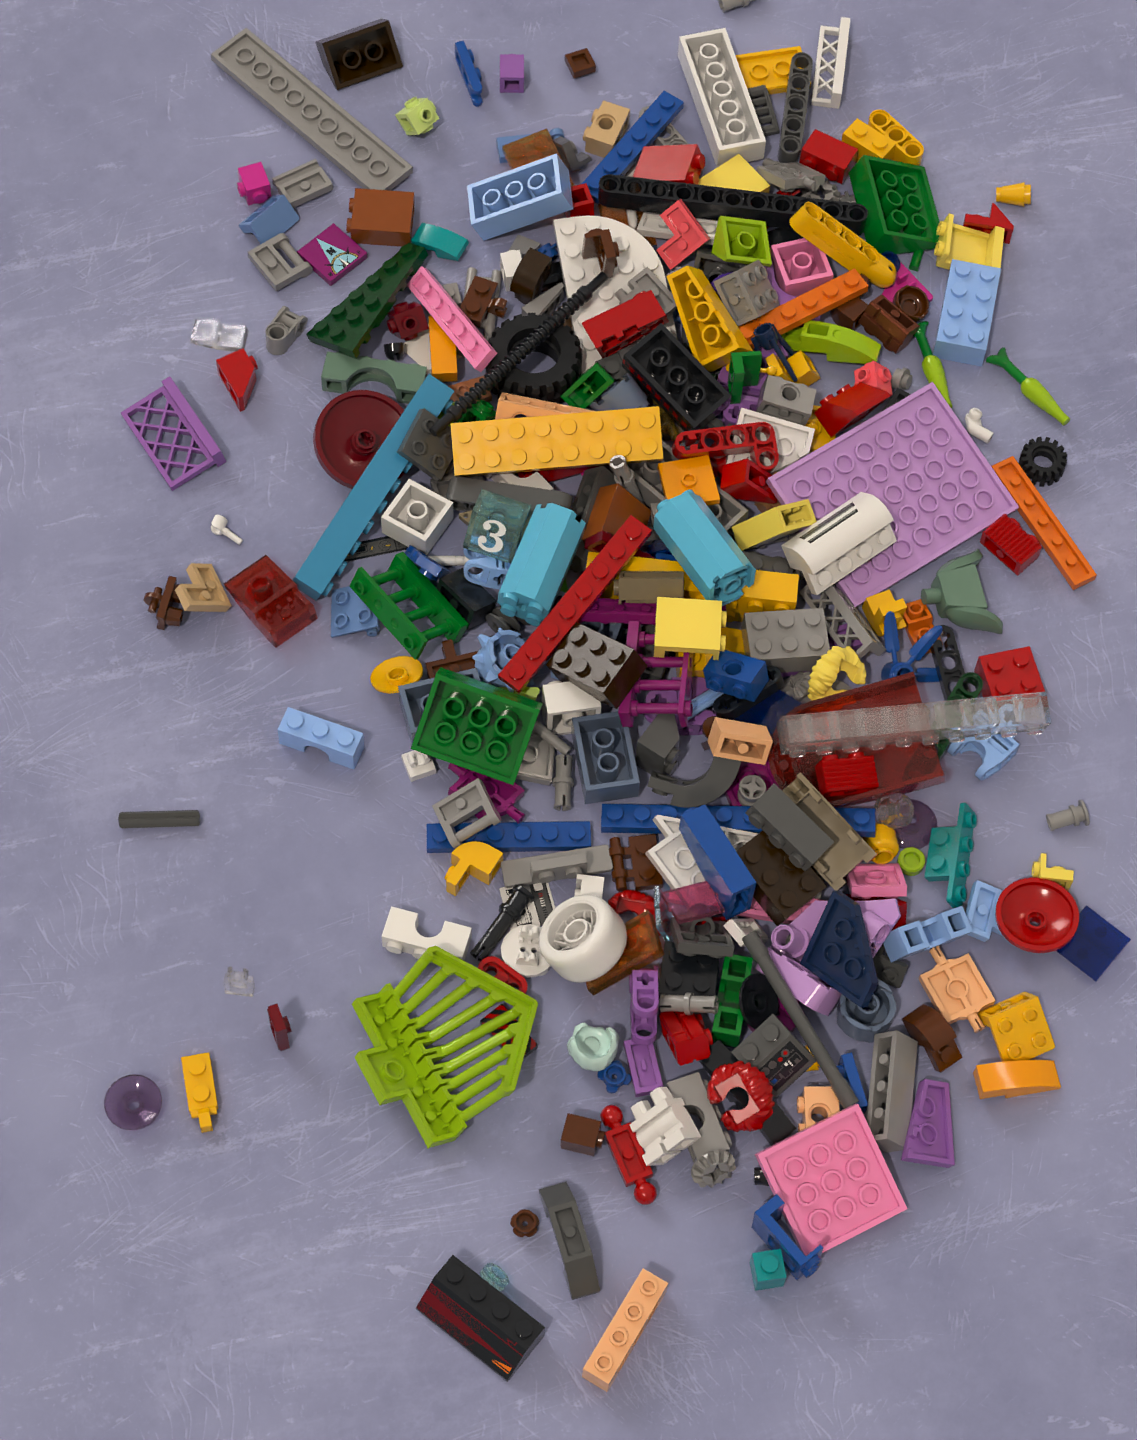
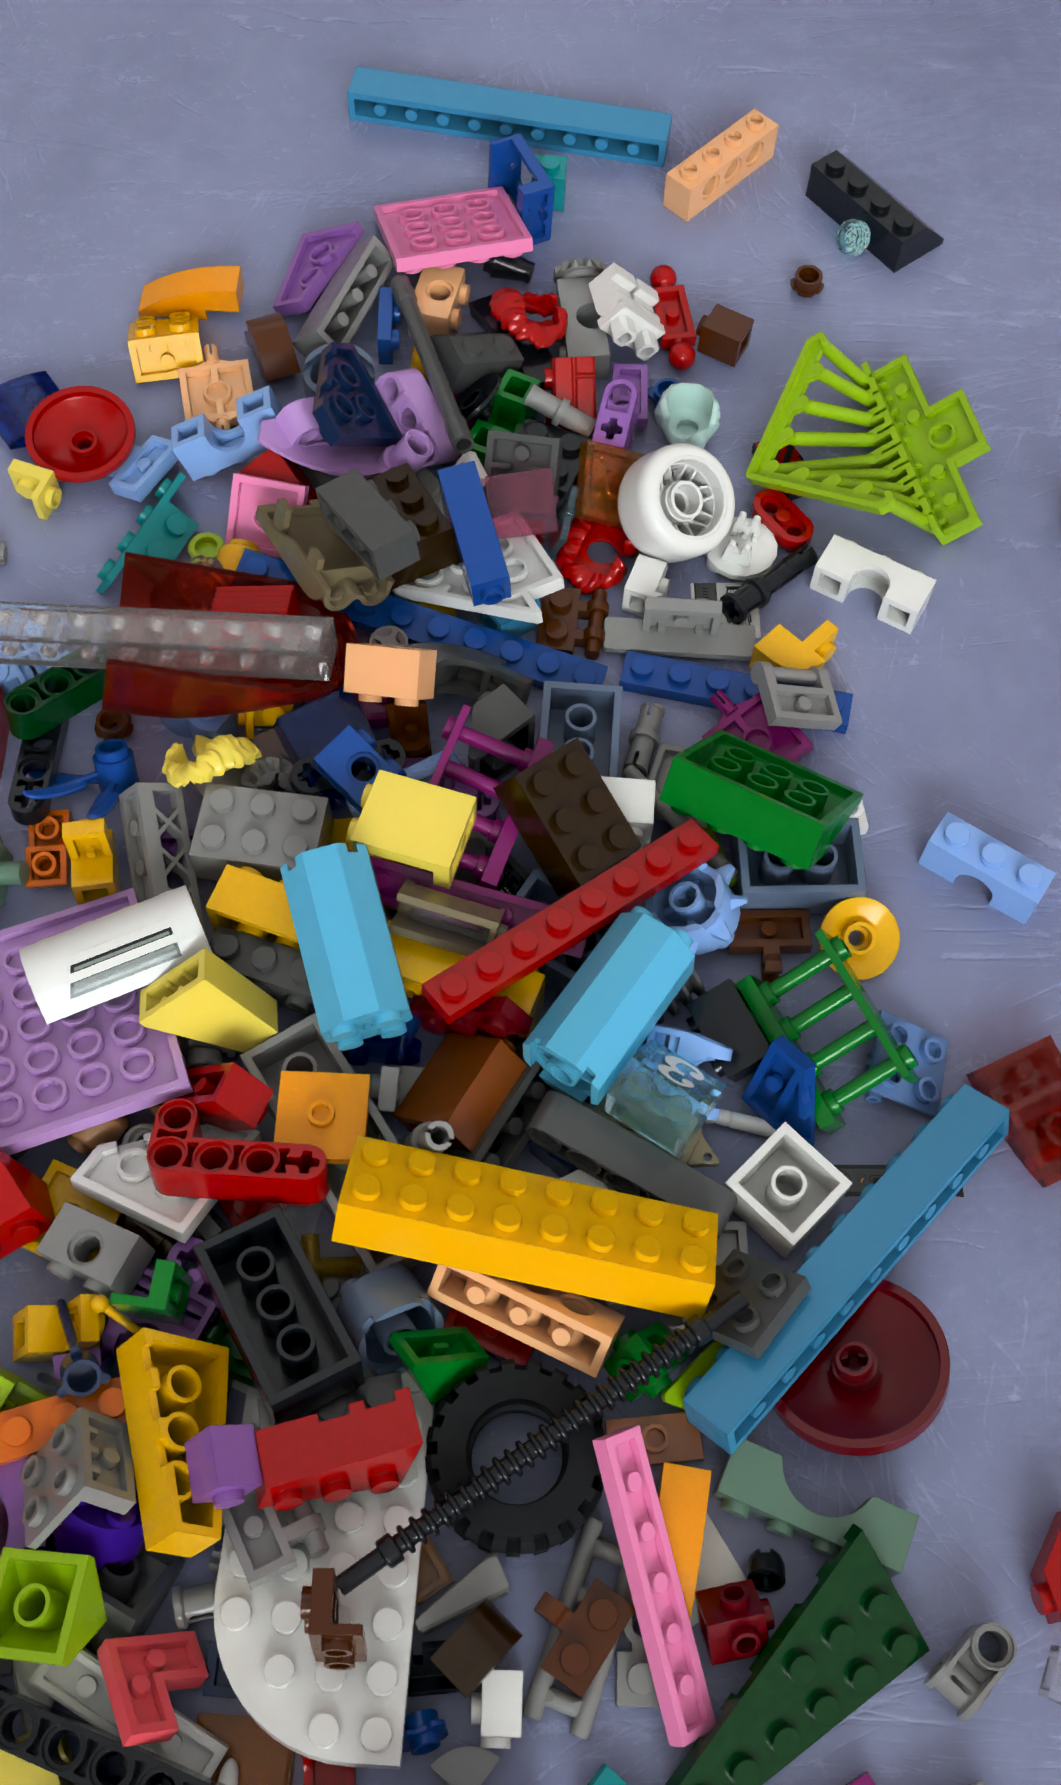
camera: 165 degrees left, 0 degrees up
dark grey slope [539,1182,600,1300] -> none
none -> medium lavender brick [184,1424,263,1509]
none -> dark azure brick [347,66,673,168]

